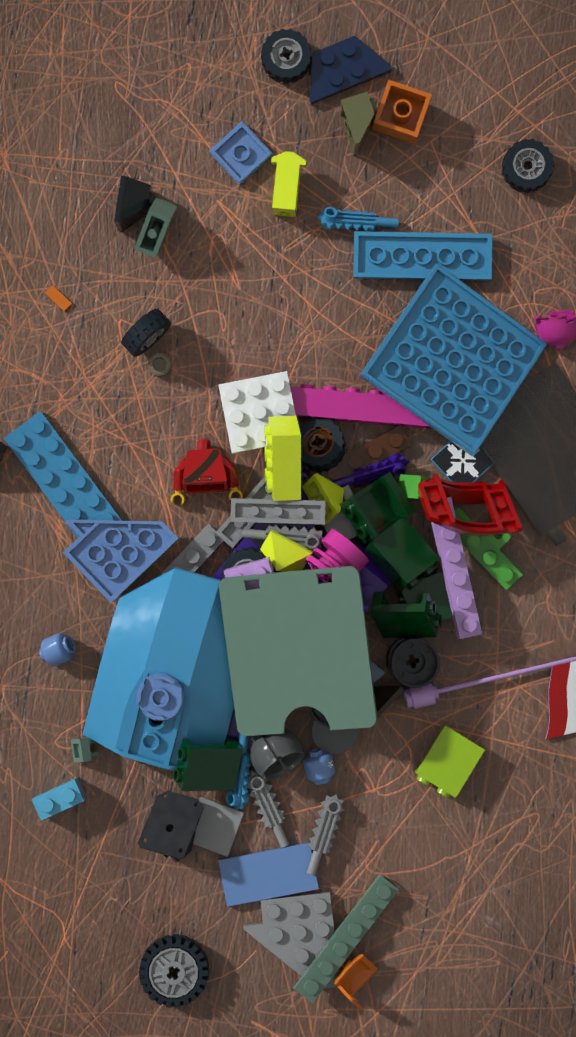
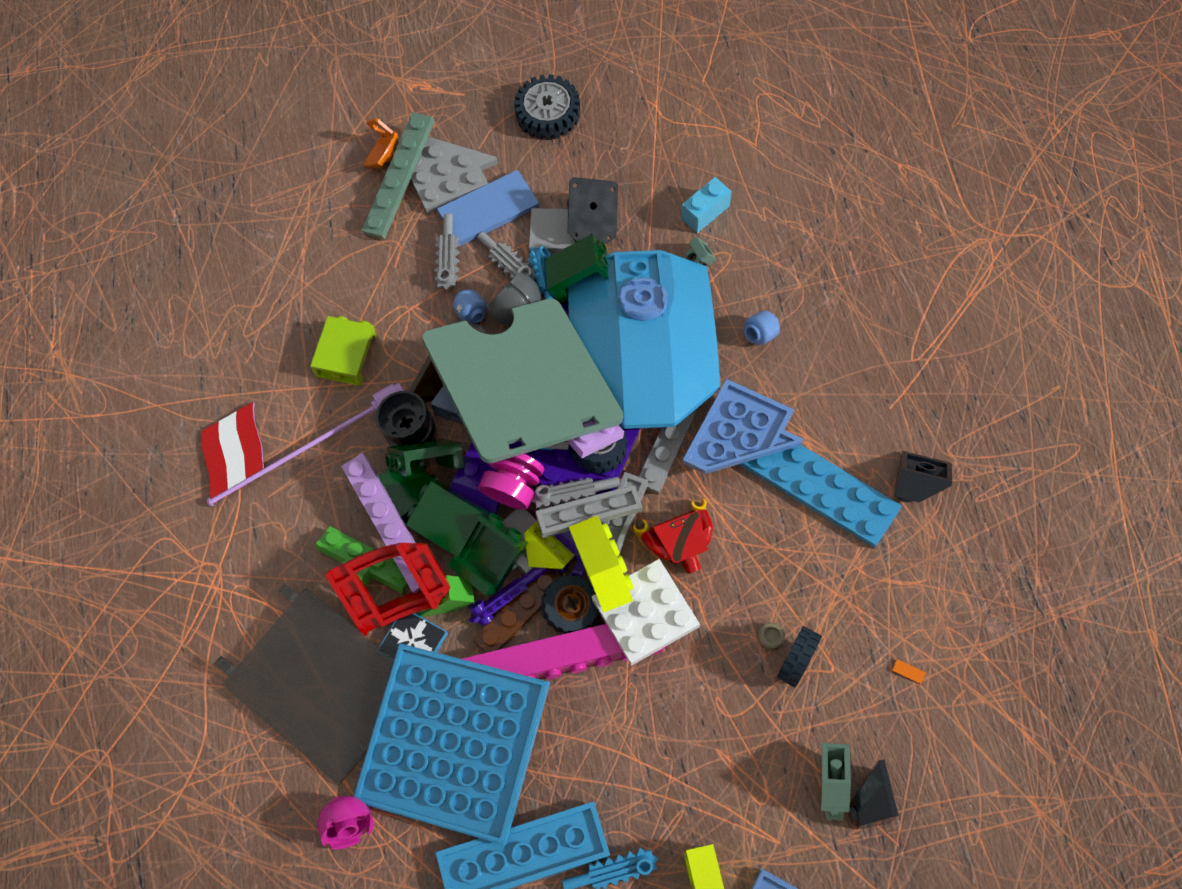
camera: 165 degrees right, 20 degrees down
neon yellow slope [260,529,313,571] -> none

